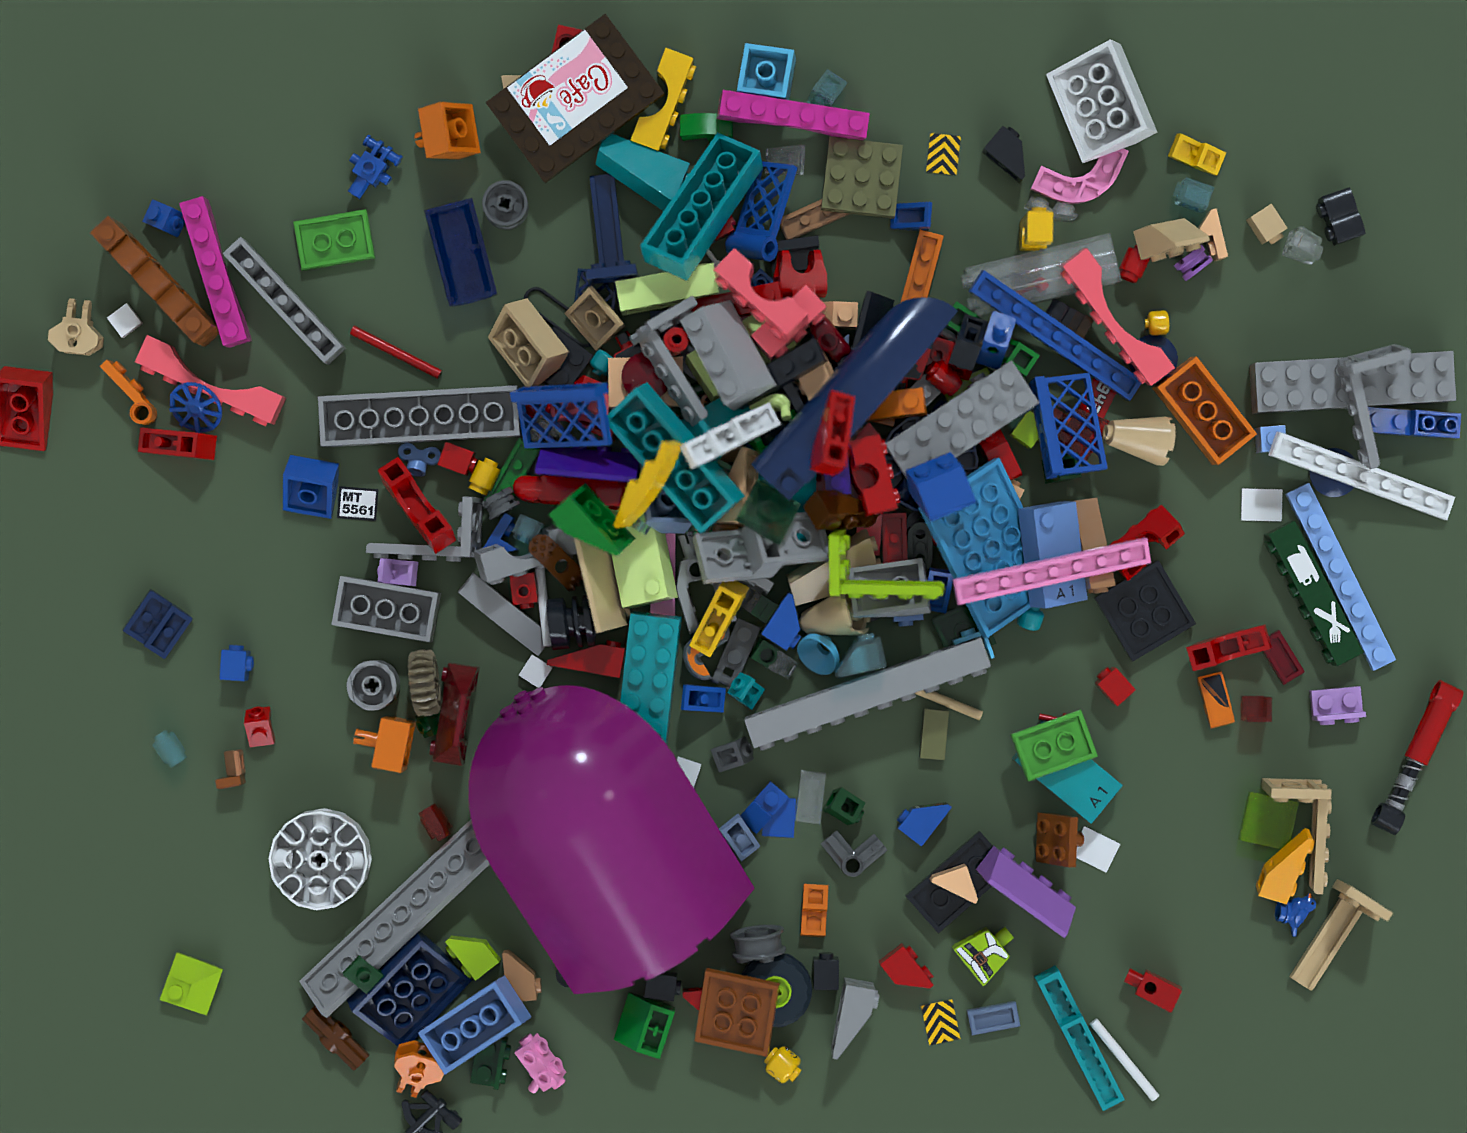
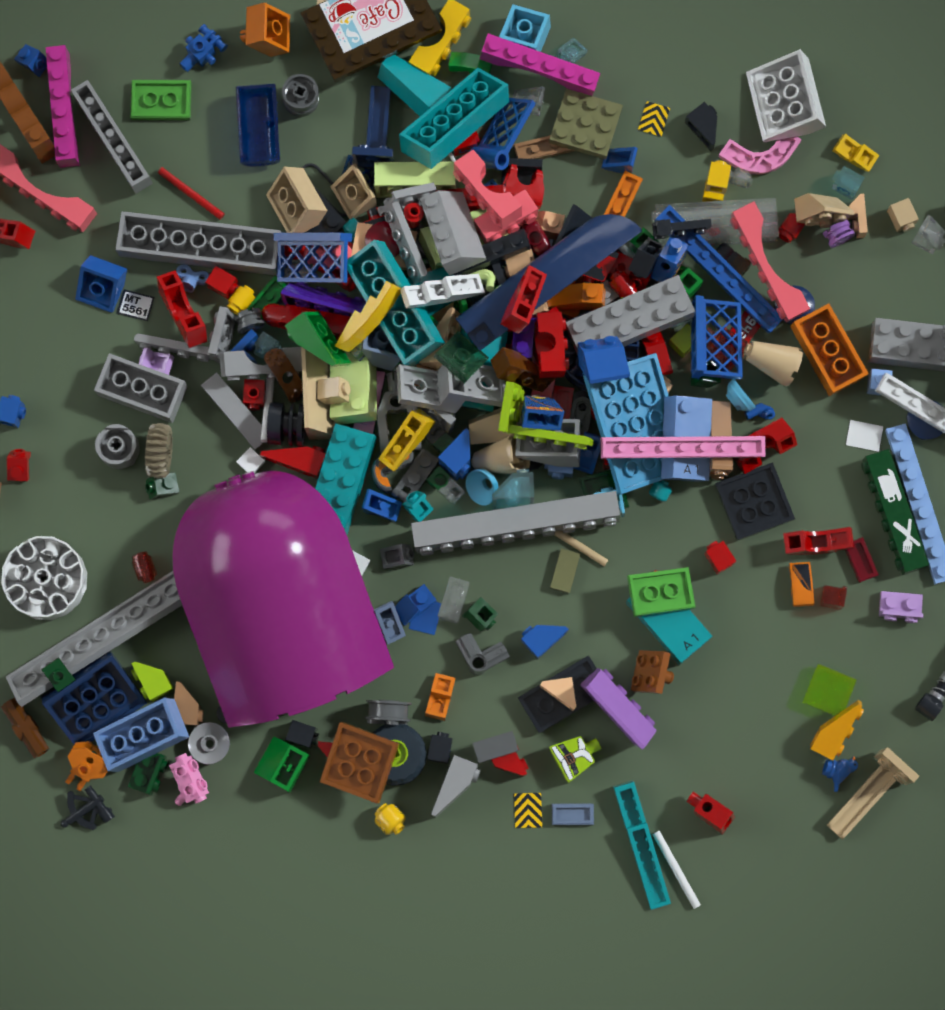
camera: 10 degrees right, 10 degrees down
blue wheel [169,382,222,433] -> none
orange brick [353,715,416,773] -> none
dark red wedge [429,662,480,766] -> none
white sticker [1076,826,1120,872] -> none
yellow piece [1144,310,1170,336] -> none
tan bracket [1261,778,1332,894] -> none
none -> light grey dish [188,722,230,764]
none -> tan brick [317,376,351,405]
none -> dark grey tile [472,731,519,763]
none -> blue torso [521,395,564,431]
none -> black plate [652,219,712,240]
none -> medium azure piece [726,379,756,411]
none -> blue arm [744,403,775,420]

